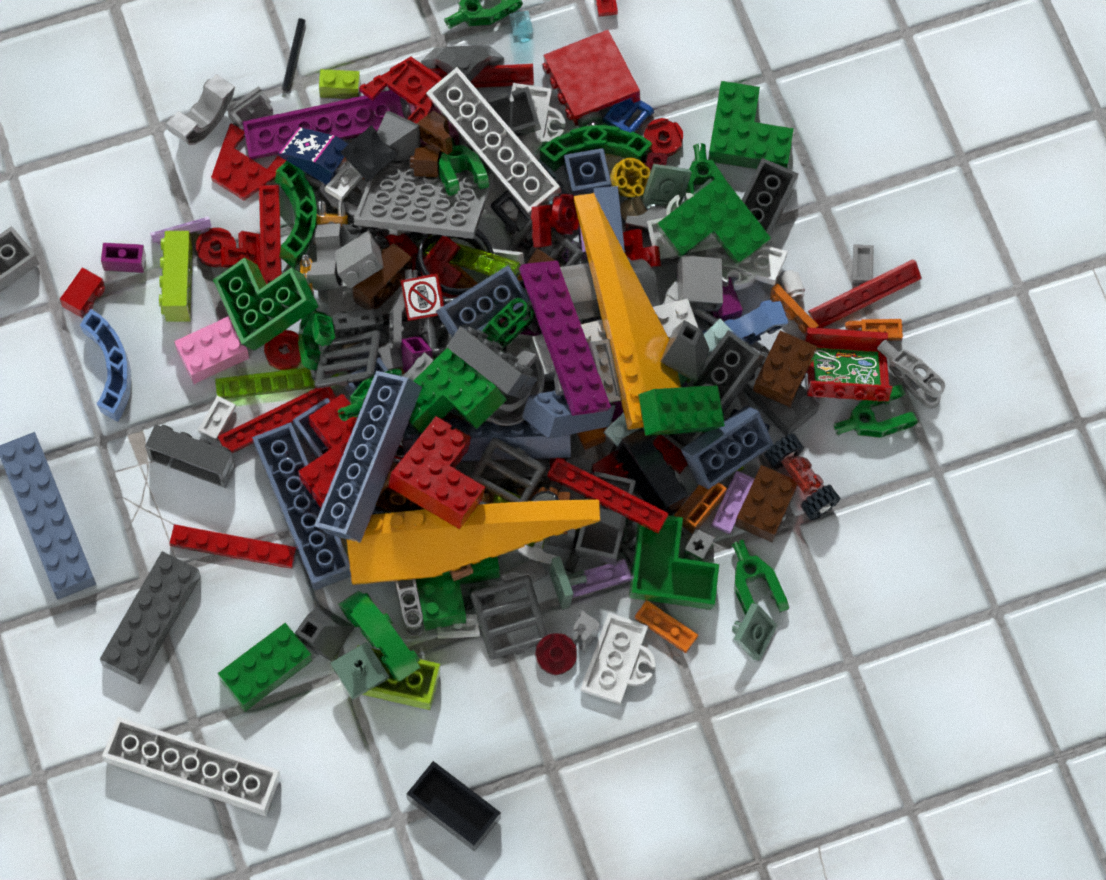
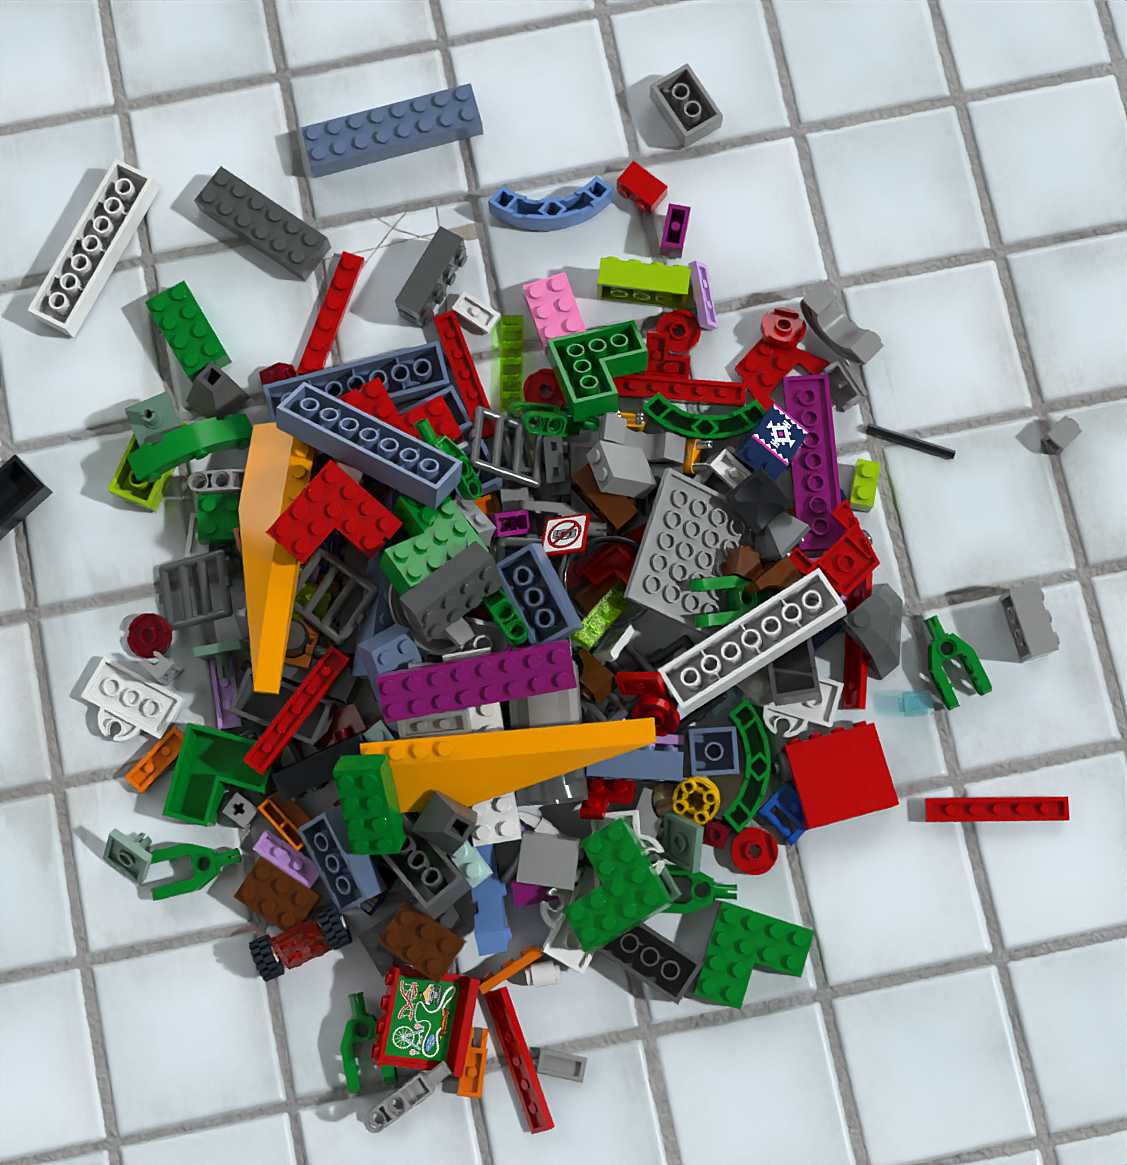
camera: 105 degrees right, 10 degrees up
none -> dark red bracket [259,362,297,391]
none -> red plate [760,307,806,349]

